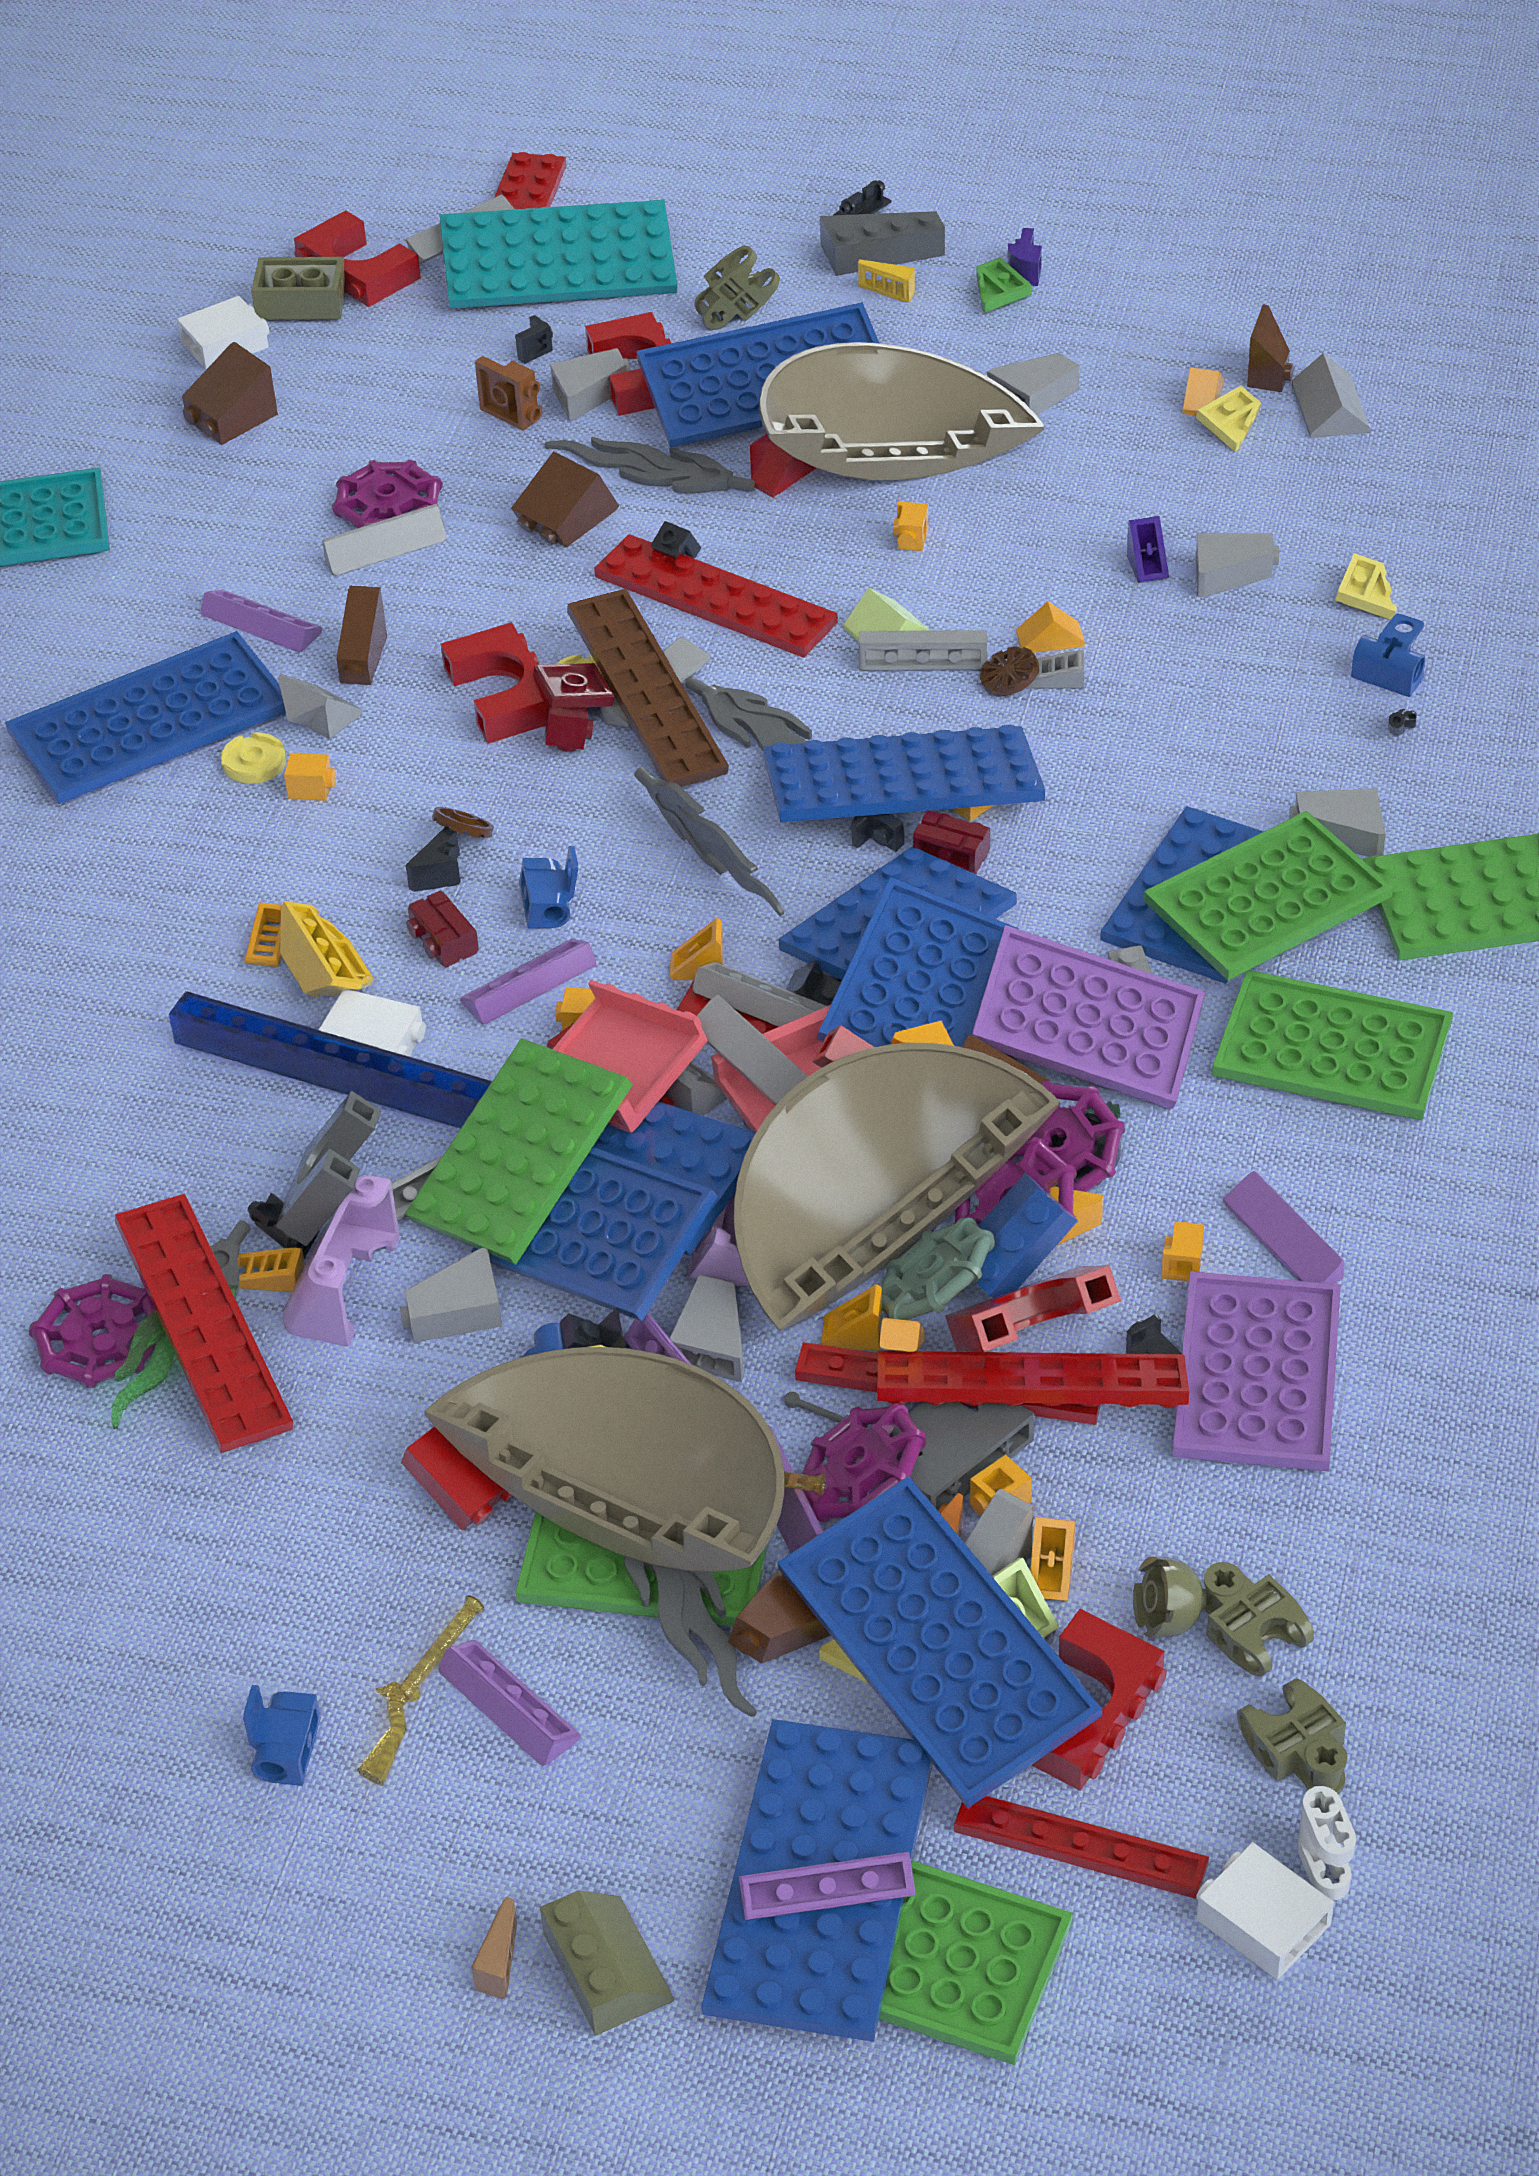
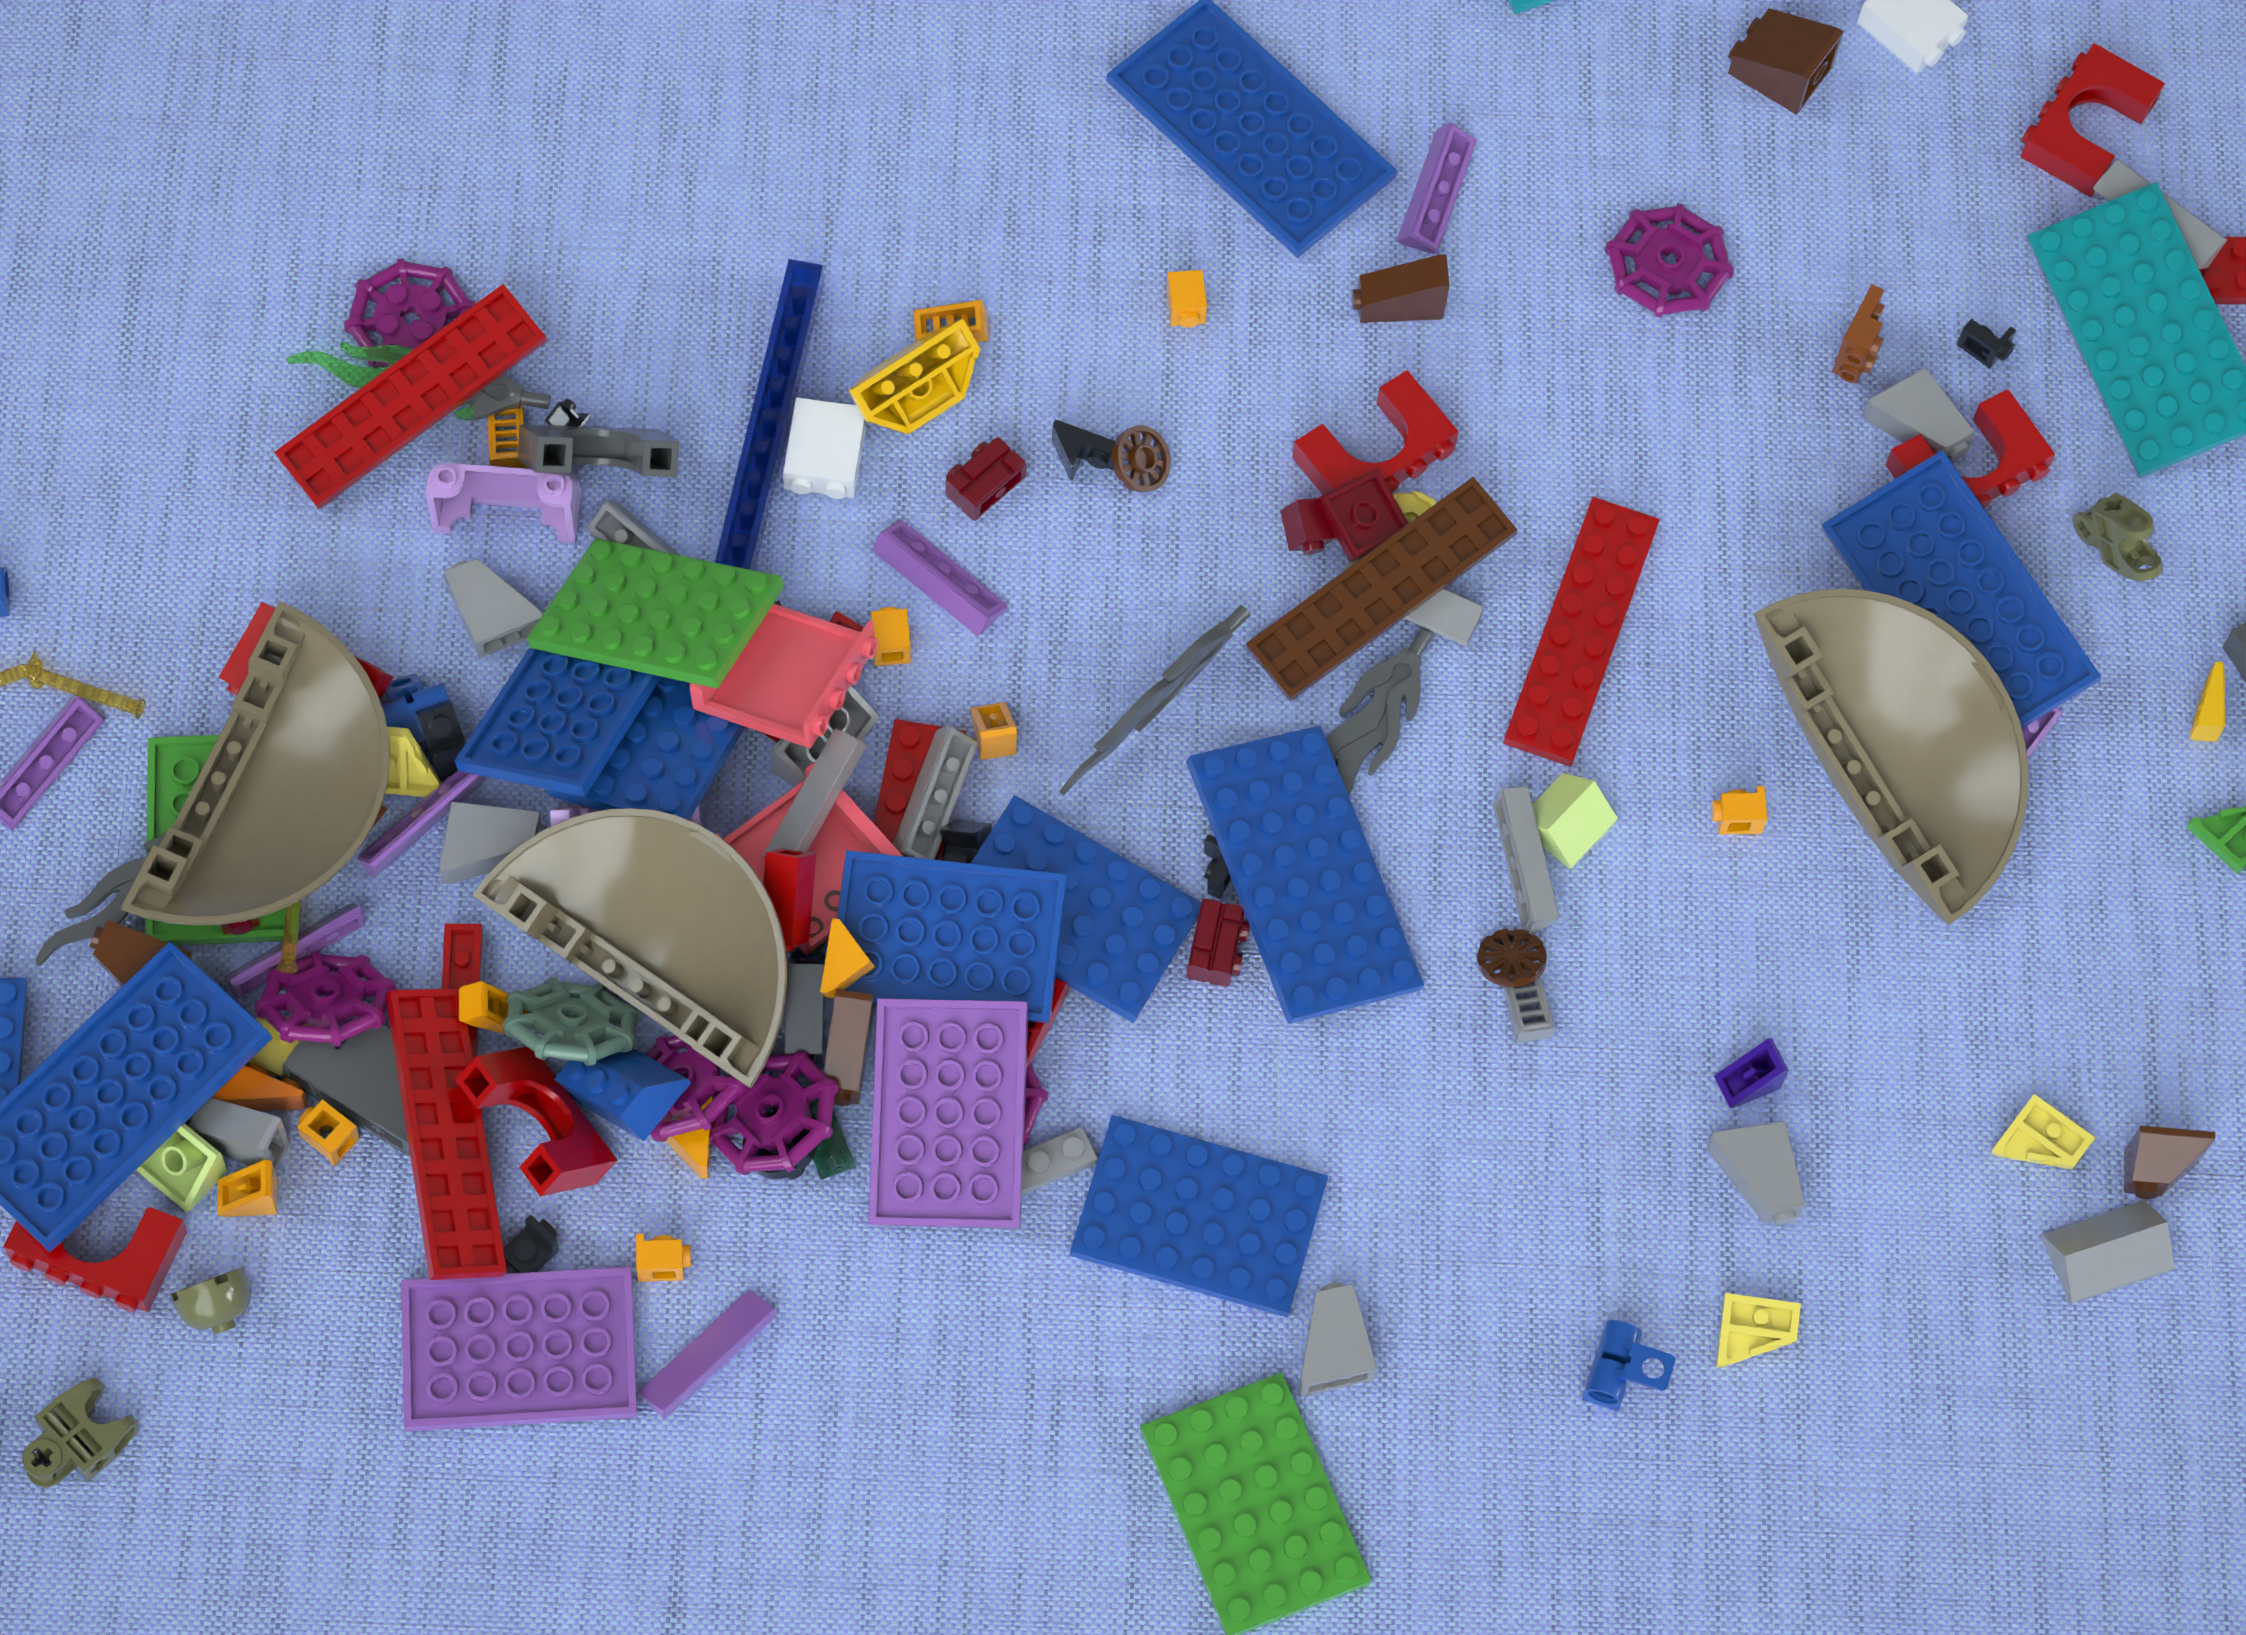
camera: 70 degrees right, 20 degrees up
light yellow tile [221,732,286,784] -> none
olive slope [251,257,344,321] -> none
light grey slope [278,673,363,739] -> none
light grey slope [322,504,447,576] -> none
reddish brown slope [511,451,619,547] -> none
blue piece [519,846,578,929] -> none
dark grey piece [545,437,755,493] -> none
black bracket [651,521,701,559] -> none
dark grey hinge [784,1392,849,1423] -> none
light orange slope [821,1284,883,1351] -> none
light grey slope [987,353,1080,415] -> none
light orange slope [1016,601,1085,653] -> none
bright green plate [1144,811,1393,980] -> none
light orange slope [1182,367,1224,416] -> none
olive piece [1204,1562,1314,1677] -> none
bright green plate [1212,970,1454,1120] -> none
black arm [1388,709,1417,735] -> none

